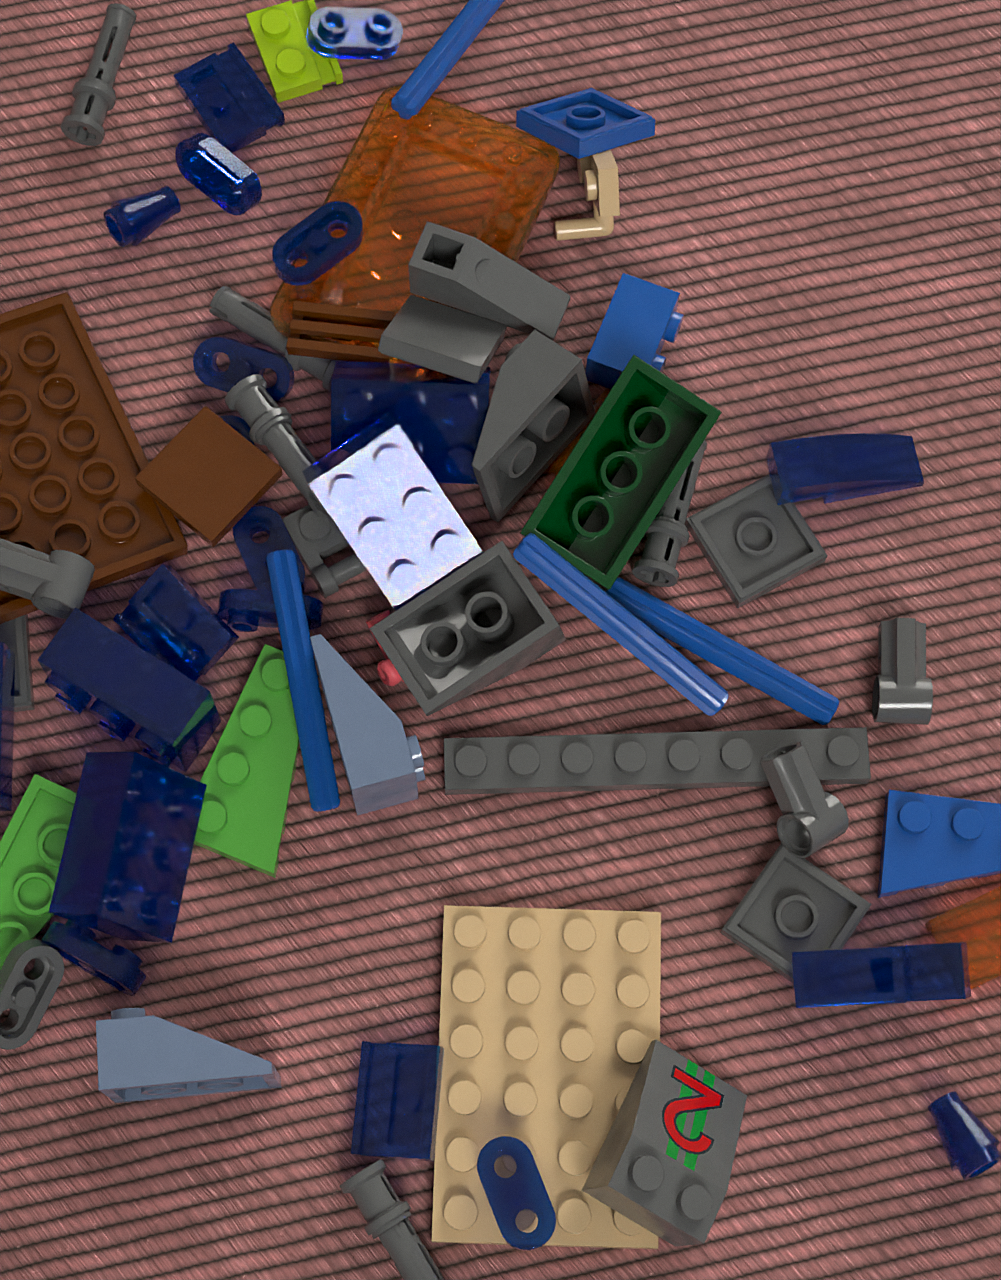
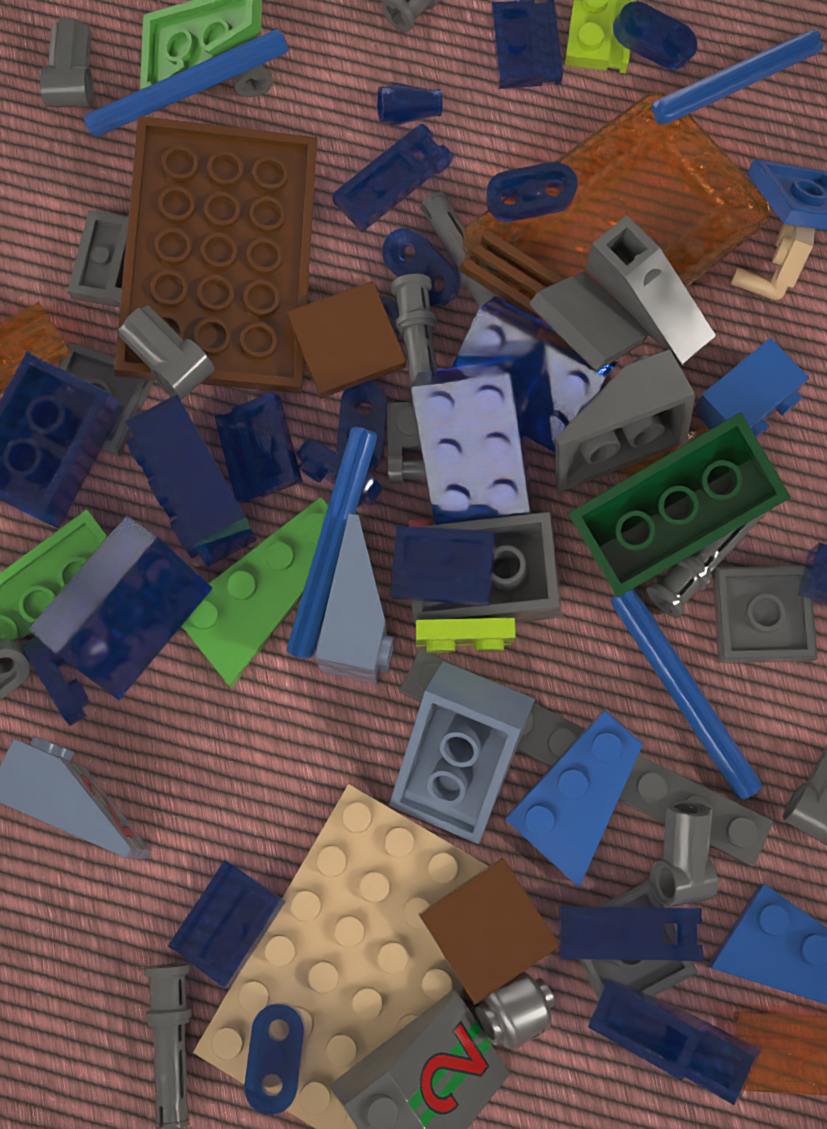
camera: 30 degrees right, 5 degrees up
clear blue plate [175,133,262,216] -> none
blue axle [513,533,729,716] -> none
none -> clear blue plate [332,124,454,232]
none -> sand blue slope [389,662,535,844]
none -> clear blue plate [390,526,496,606]
none -> lime plate [416,618,516,653]
none -> reddish brown tile [418,858,560,1004]
none -> flat silver head [475,971,555,1050]
none -> blue wing [505,709,643,887]
none -> clear blue plate [559,906,703,961]

